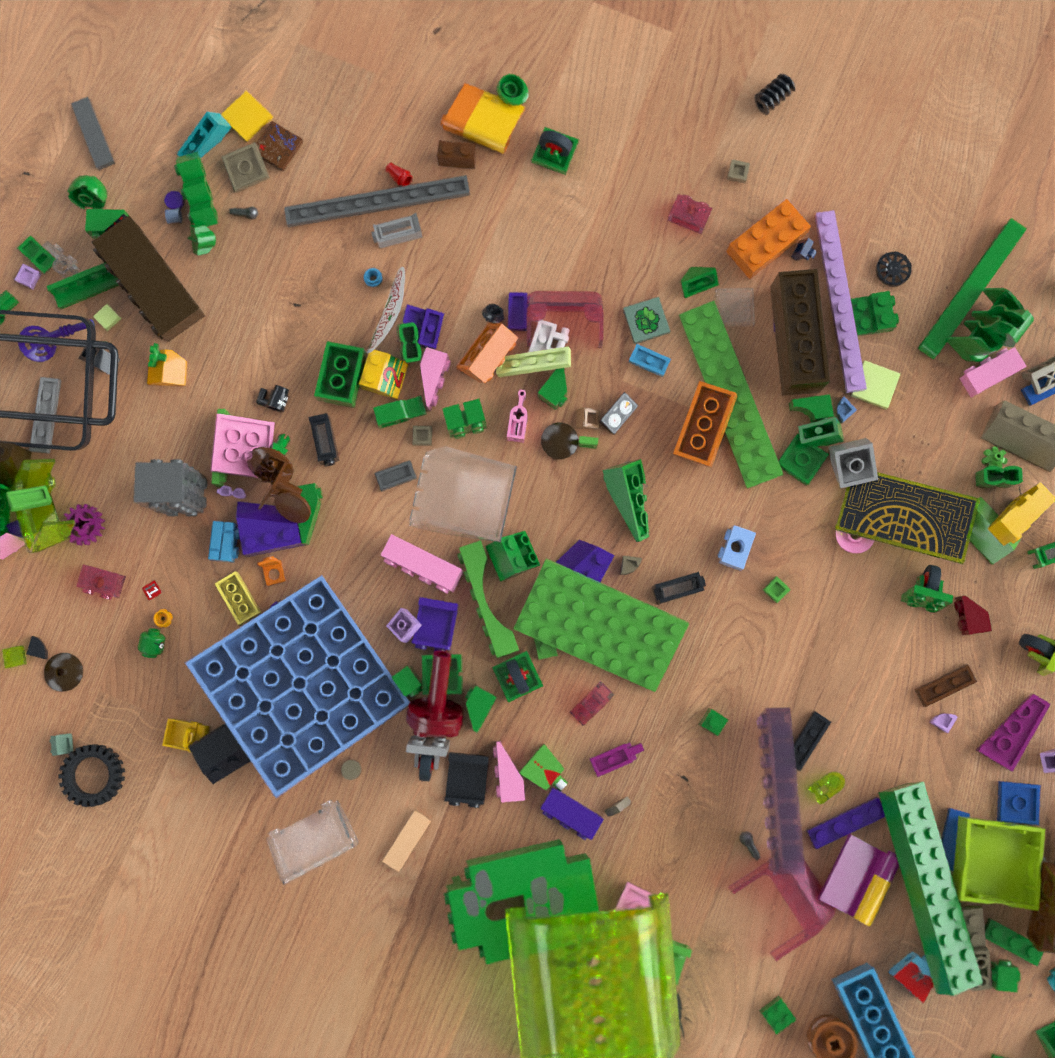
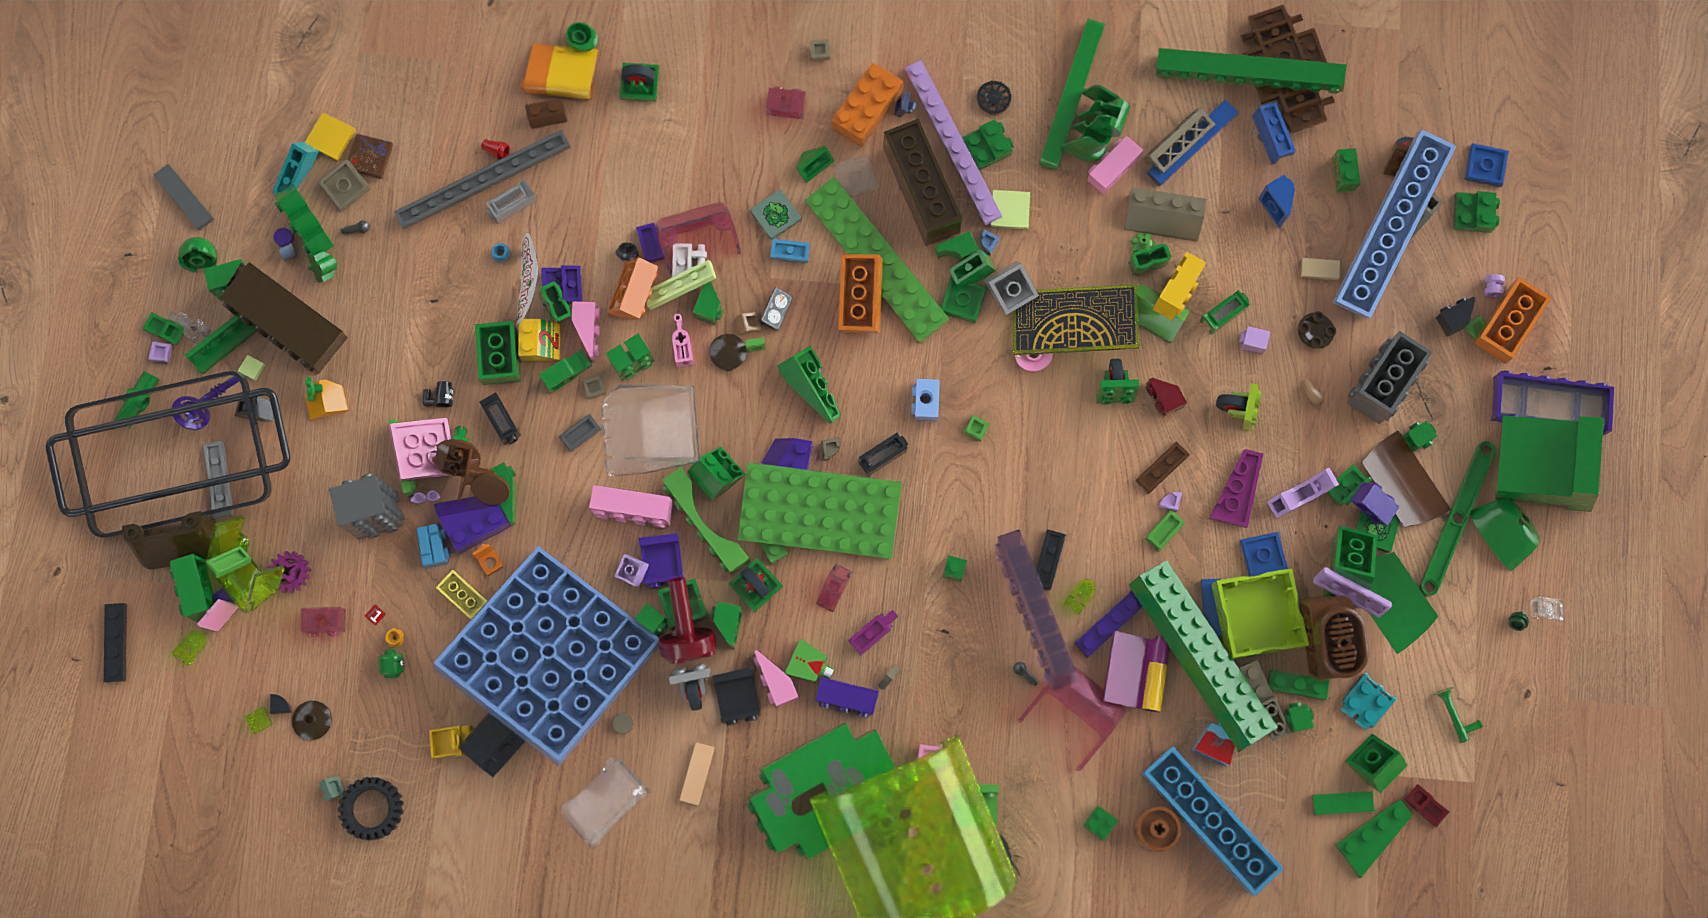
camera: 20 degrees left, 5 degrees down
none -> bright green tile [1145,510,1186,551]

